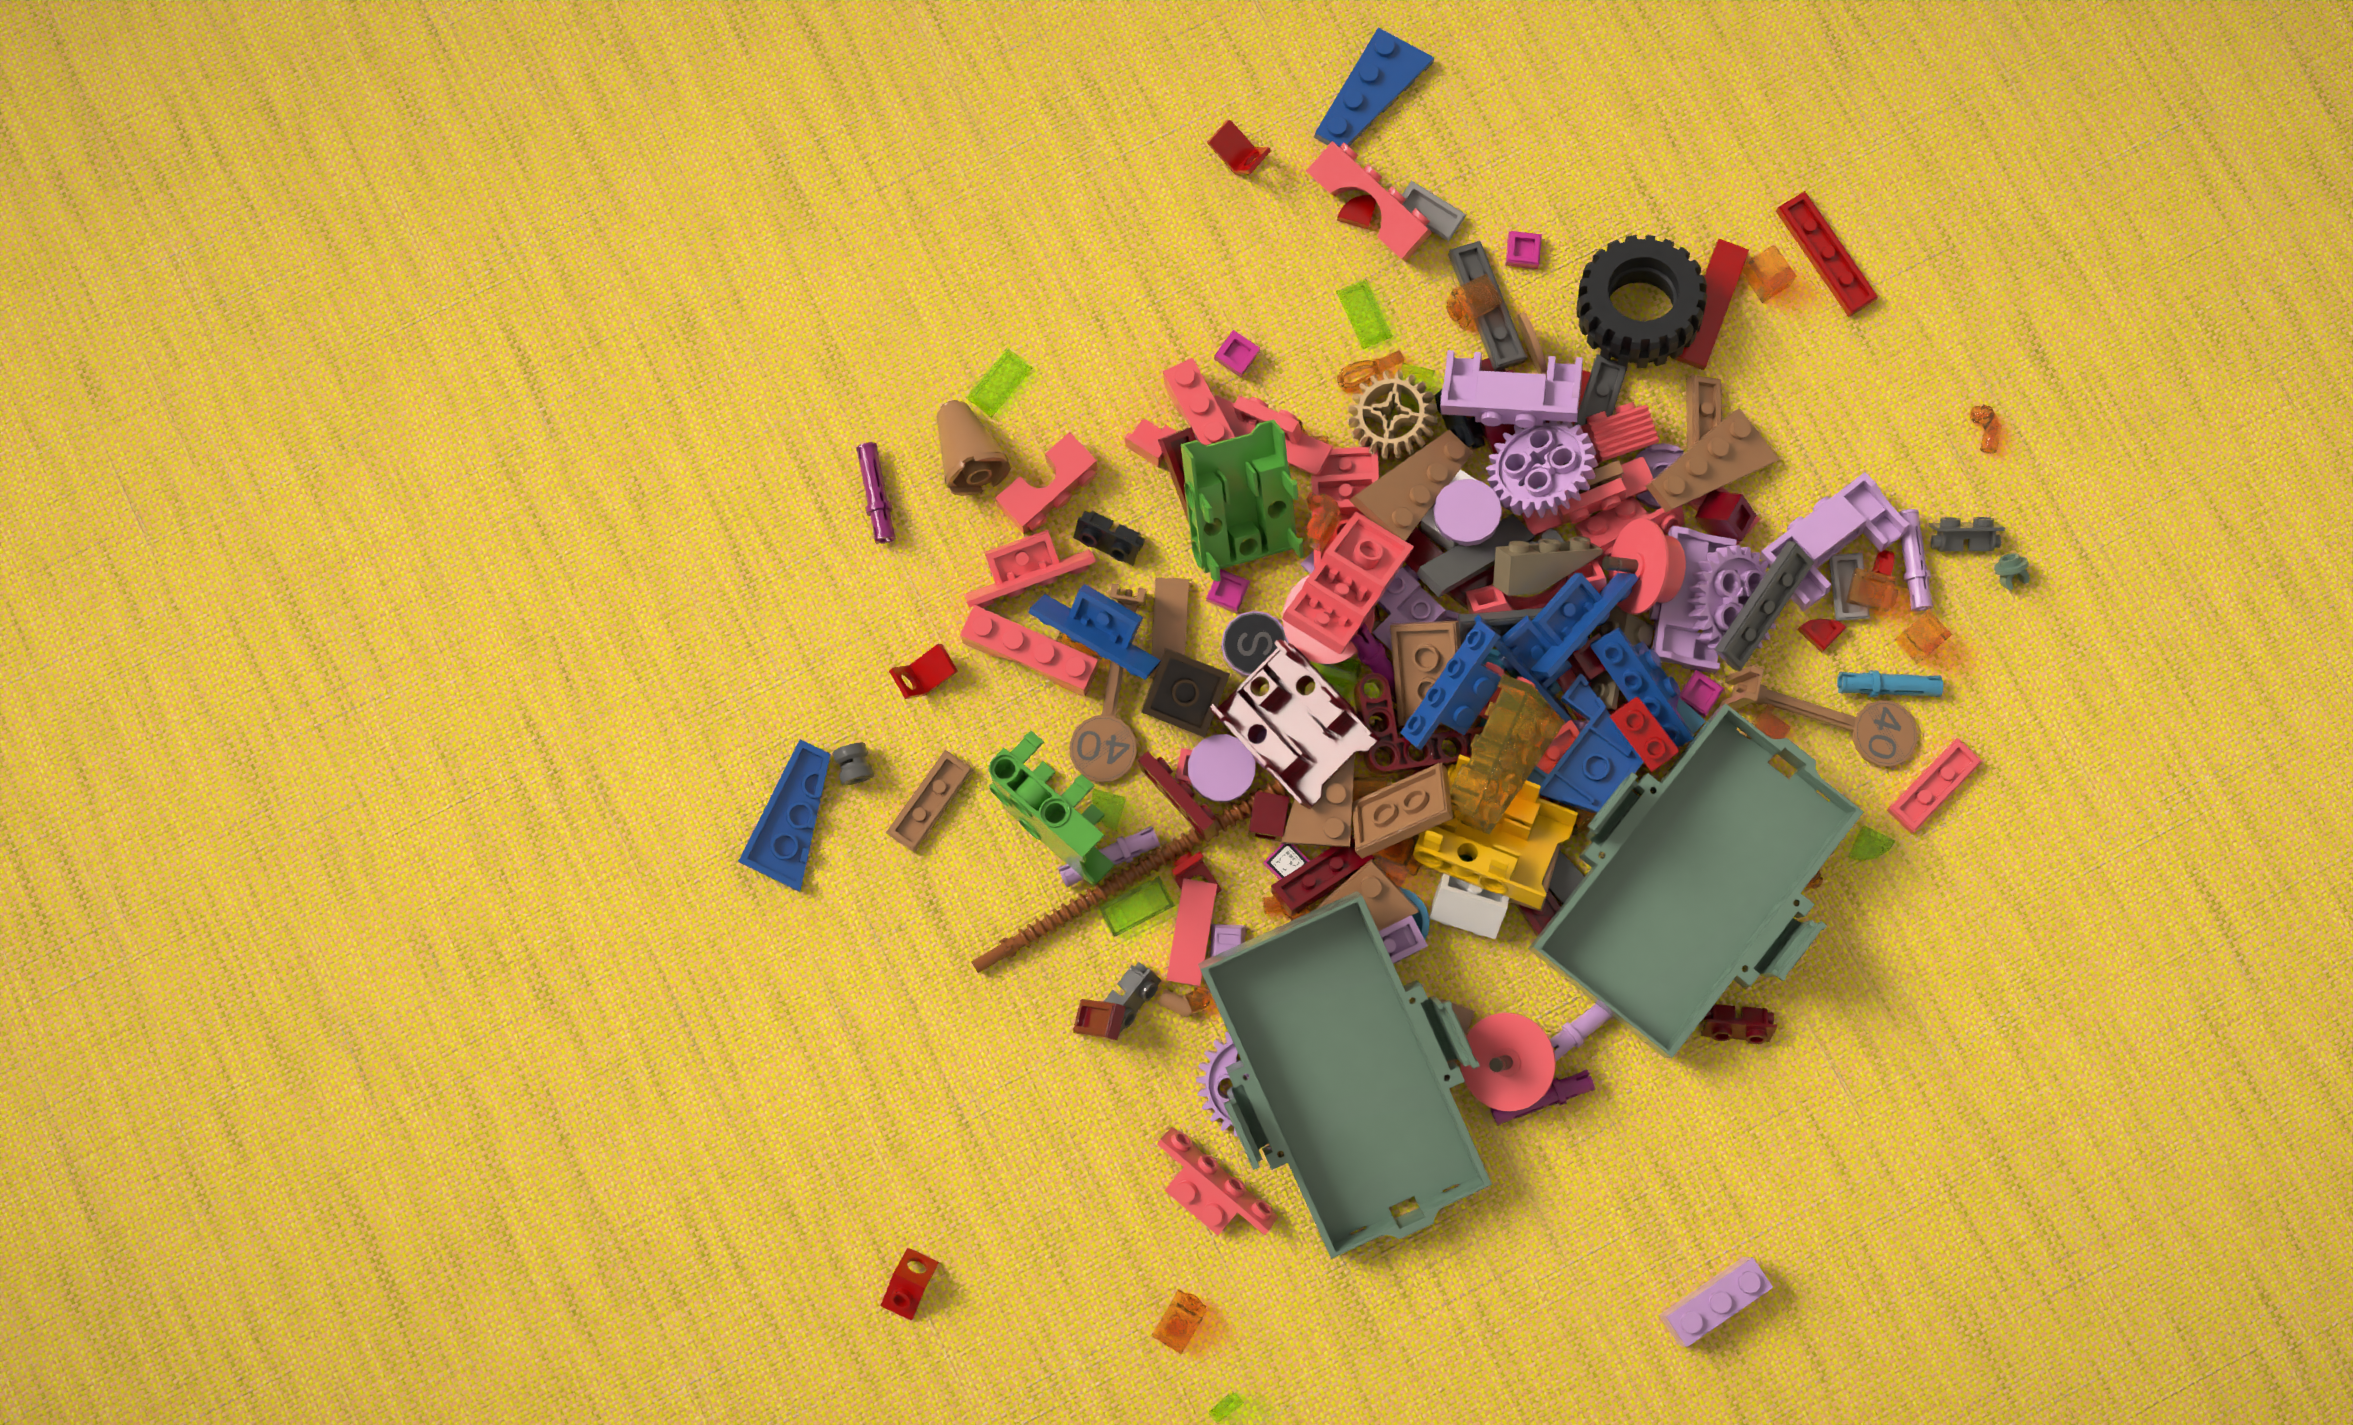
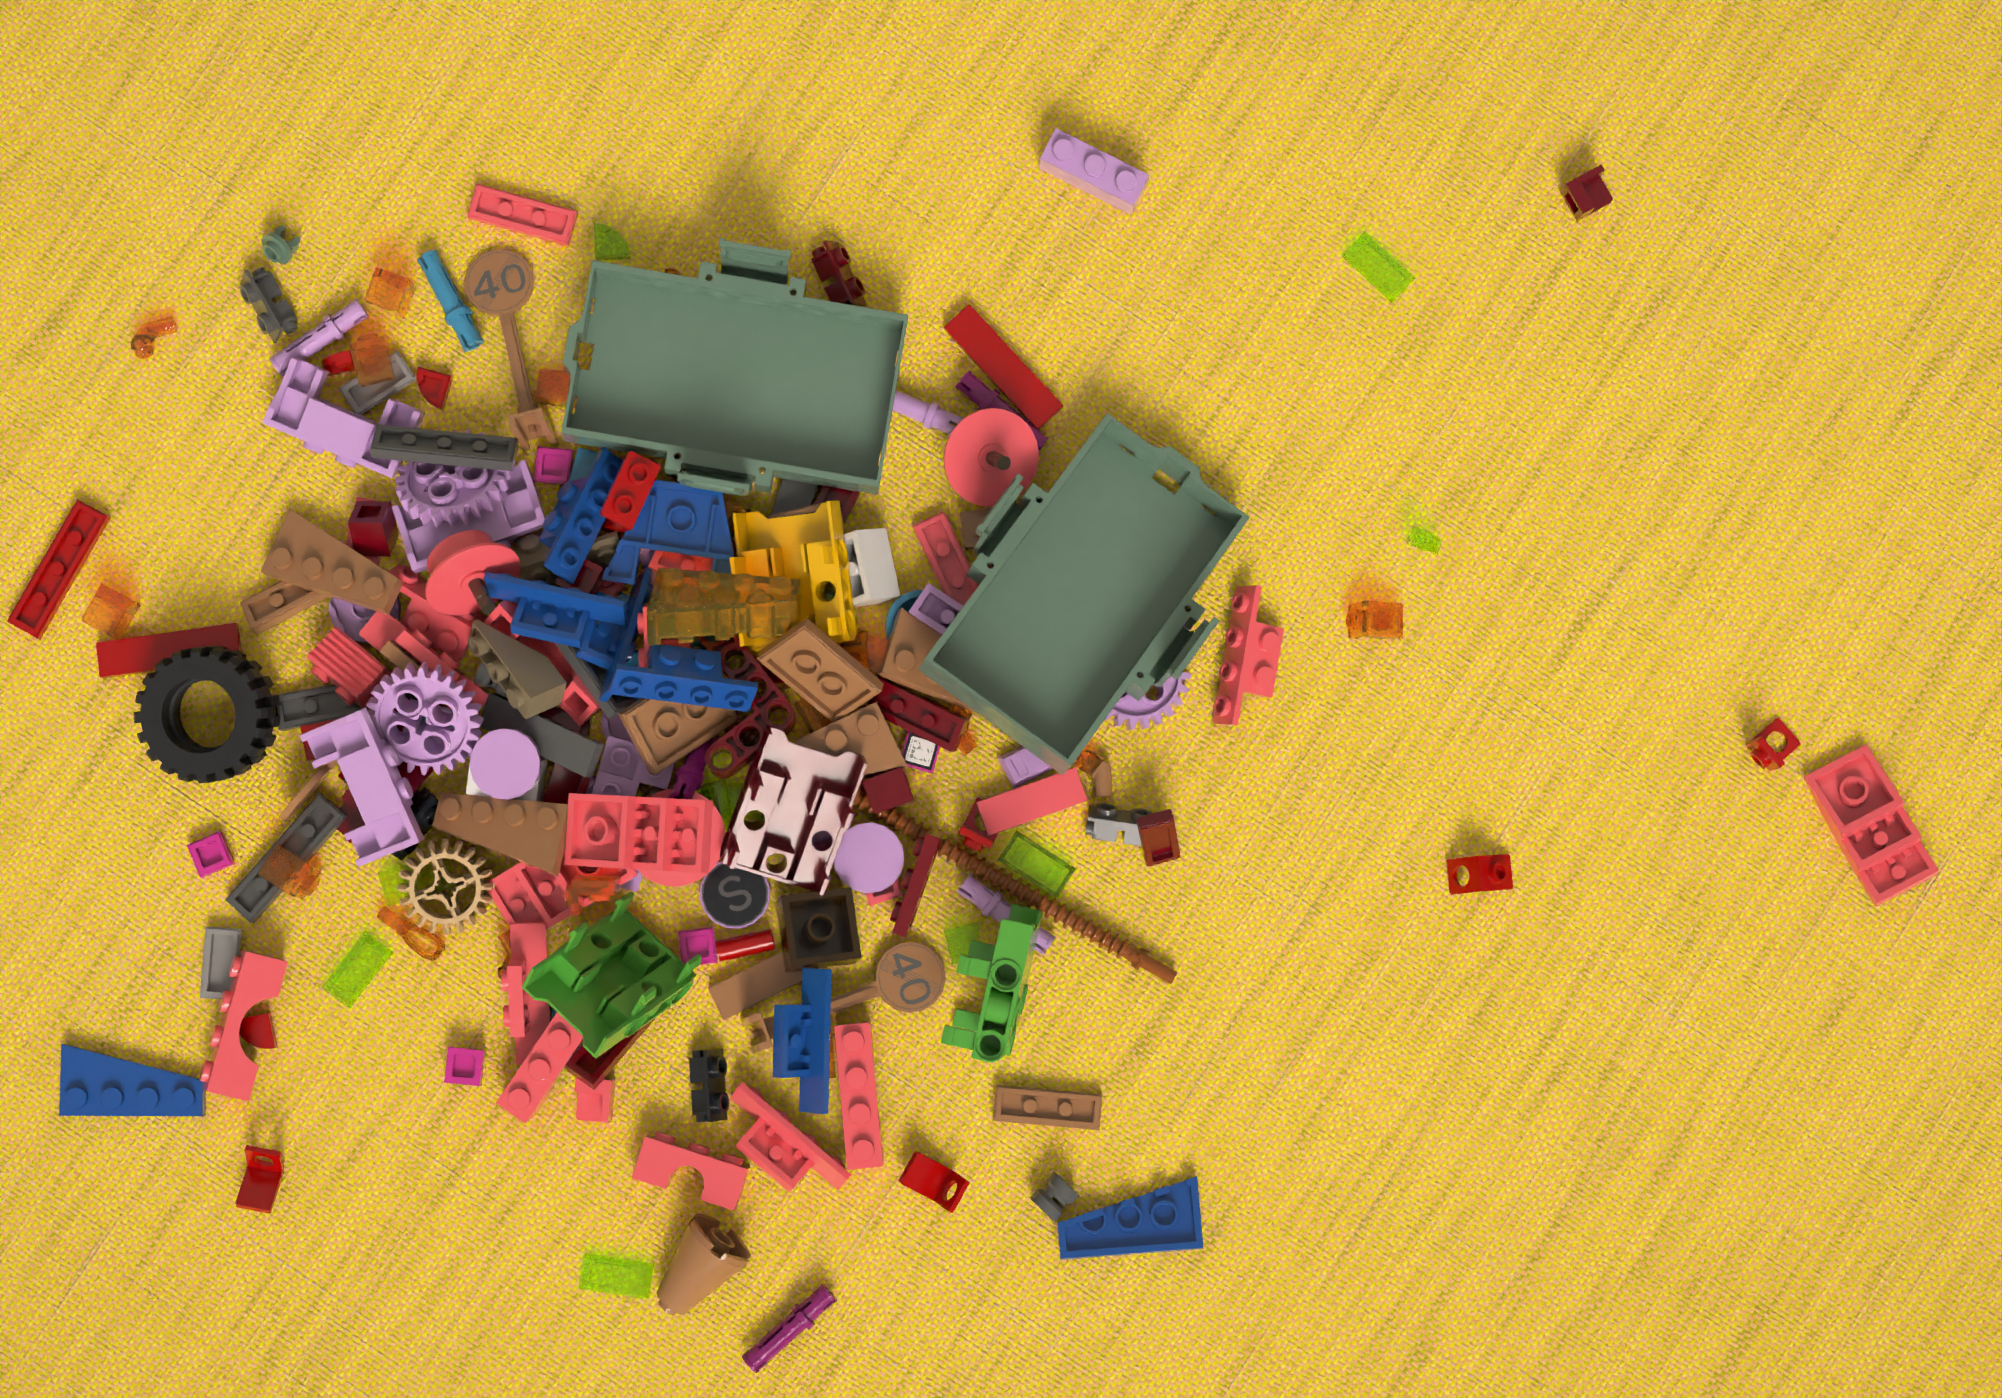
camera: 120 degrees left, 5 degrees up
none -> red hinge [715,929,776,962]
none -> coral tile [912,511,979,606]
none -> red tile [943,304,1063,430]

